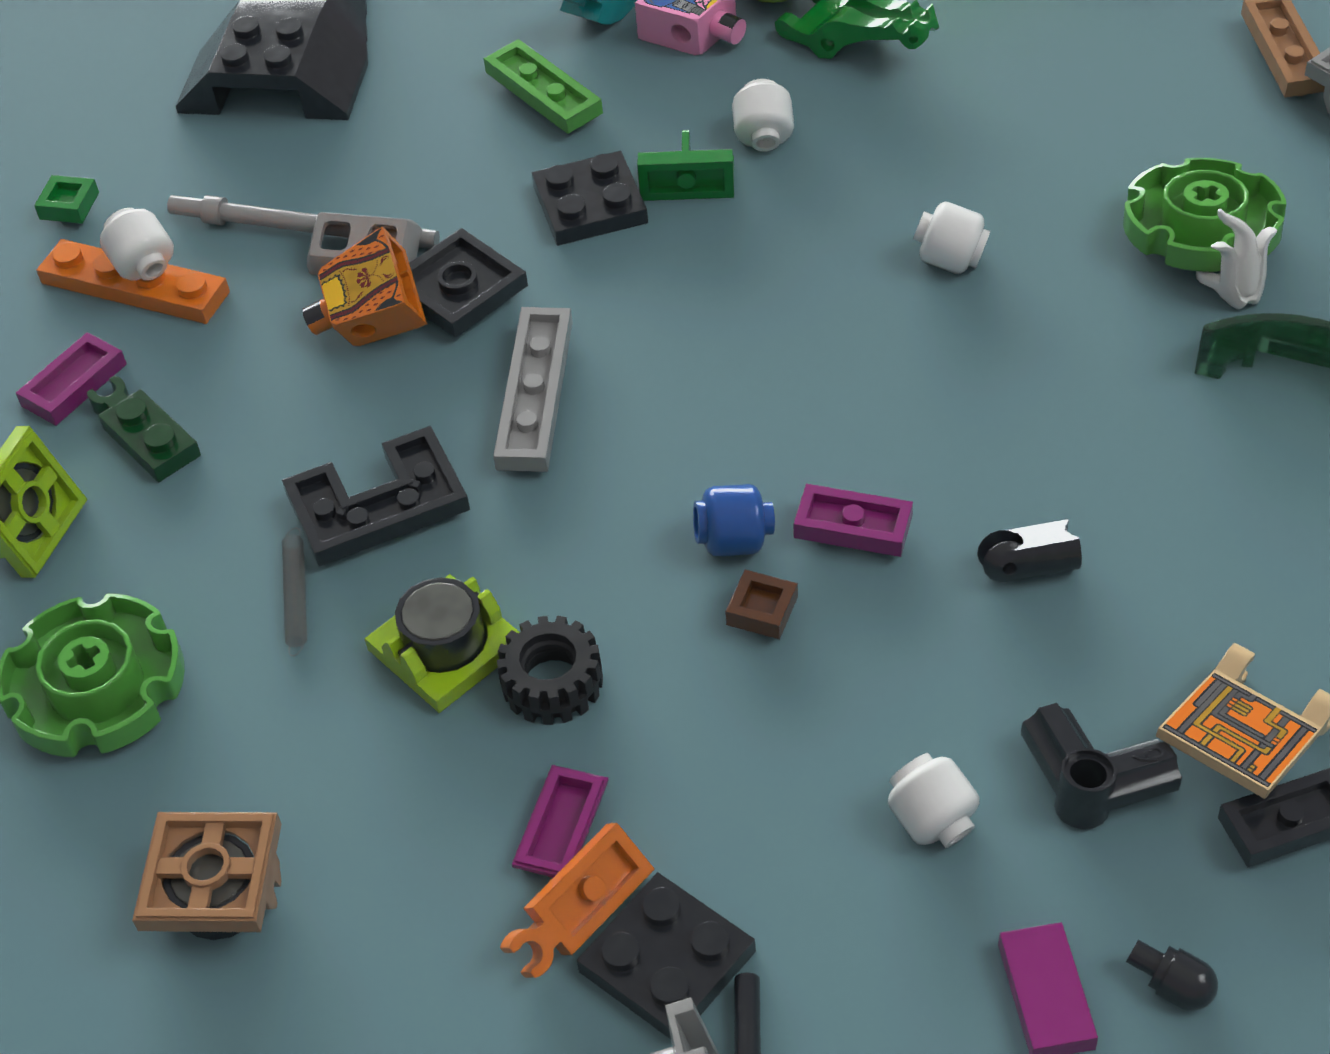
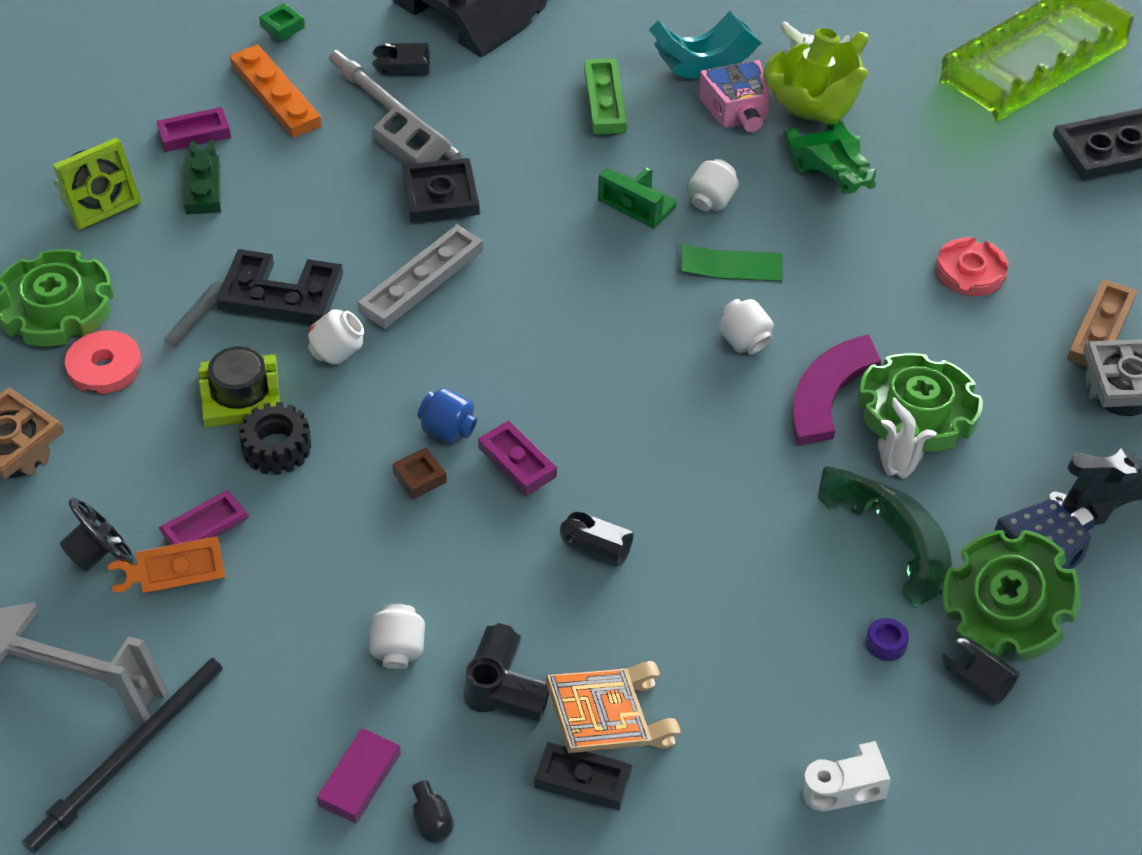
camera: 30 degrees right, 0 degrees up
white head [100,208,174,281] -> none
torso [302,227,427,346] -> none
black plate [531,150,648,246] -> none
black plate [577,872,756,1039] -> none
none -> black wheel [60,497,135,571]
none -> coral tile [64,331,142,394]
none -> white head [308,309,364,365]
none -> black piece [372,43,430,74]
none -> green sticker [682,244,783,281]
none -> magenta tile [792,334,882,445]
none -> coral tile [936,237,1008,296]

